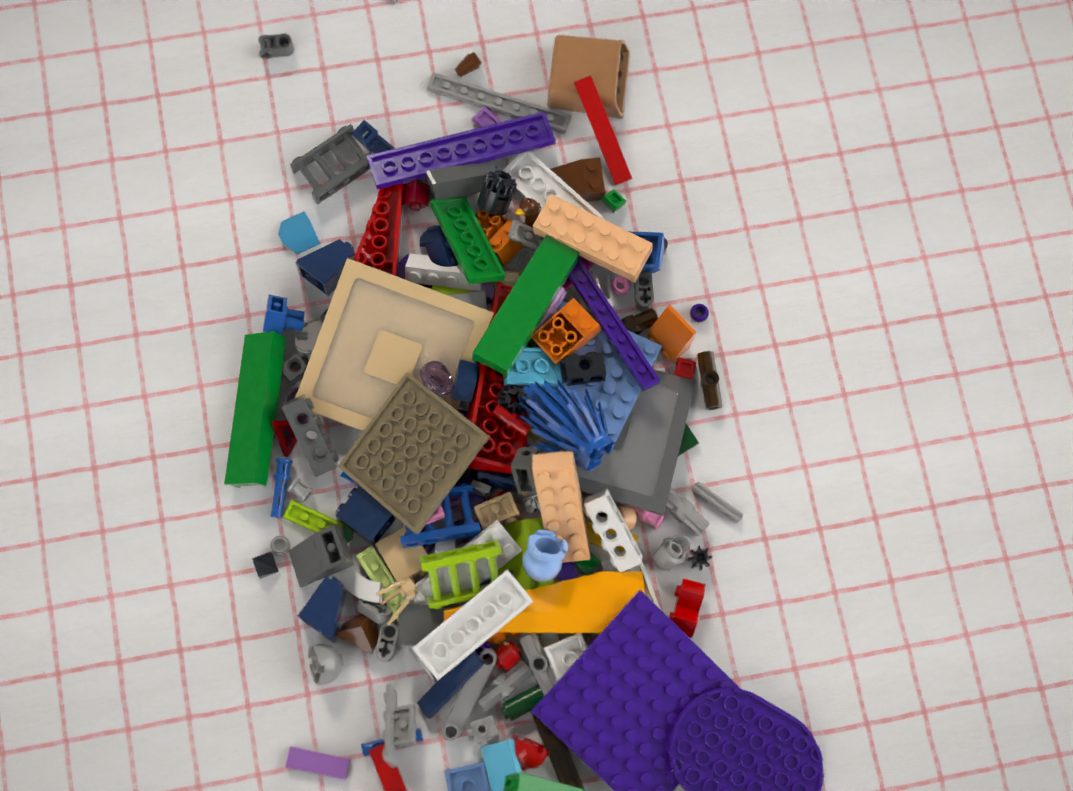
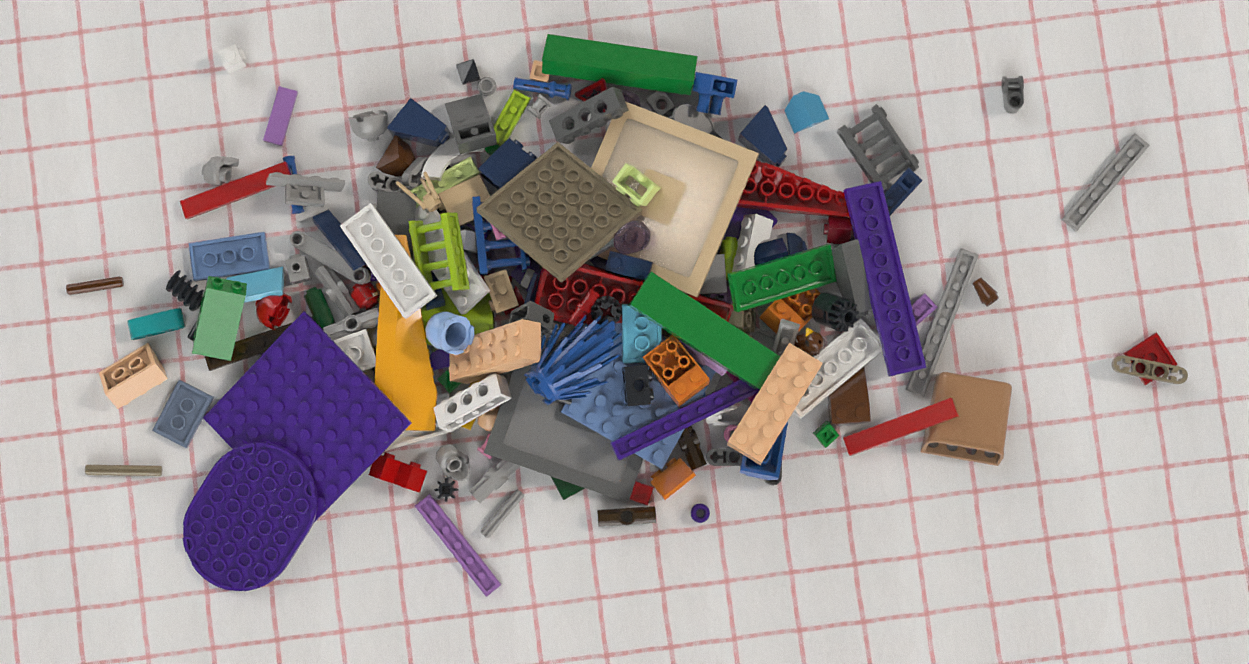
camera: 100 degrees right, 10 degrees up
none -> medium lavender tile [415,494,502,597]
none -> light nougat plate [529,60,550,83]
none -> yellowish green window [612,163,661,206]

